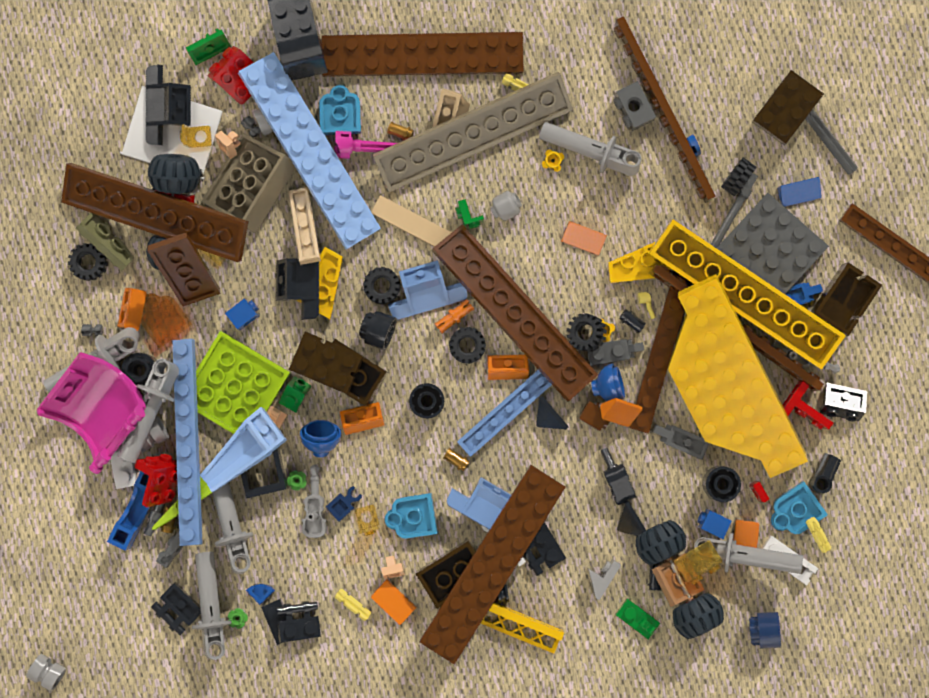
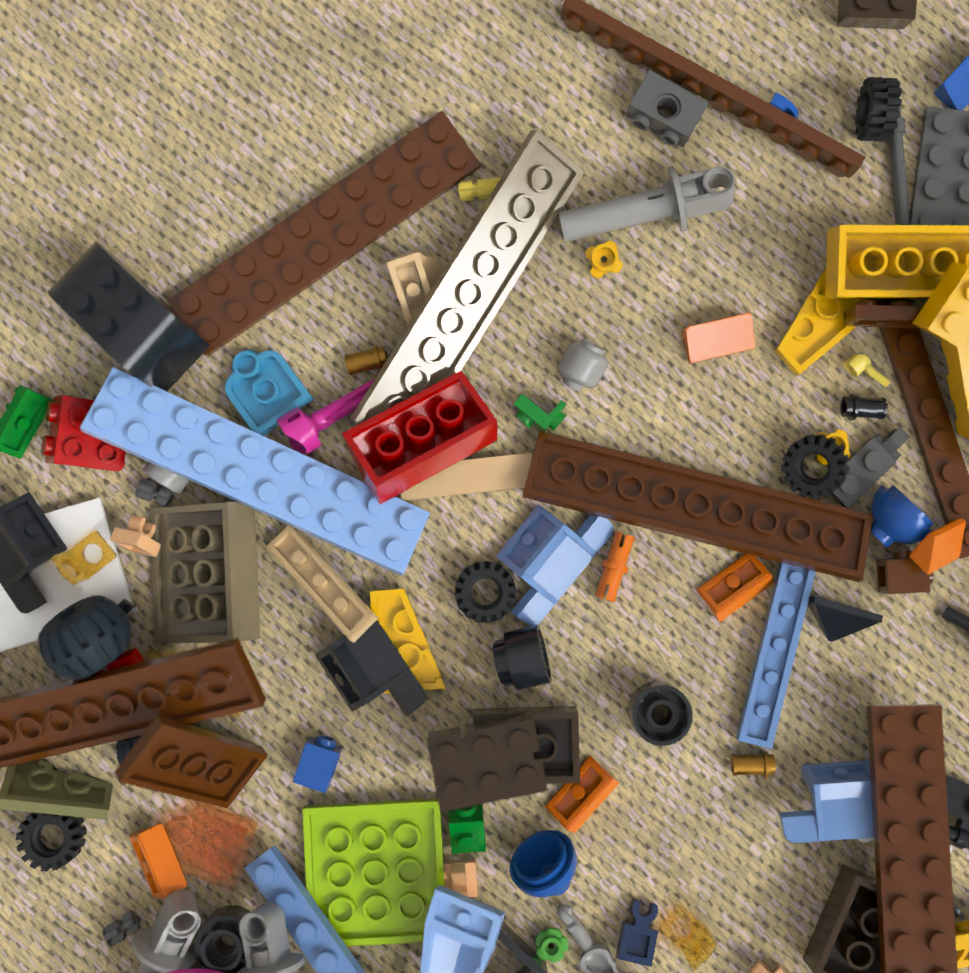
camera: 25 degrees left, 0 degrees up
dark azure plate [385,493,438,539] -> none
black tyre [449,327,486,364] -> none
none -> red slope [342,370,497,505]

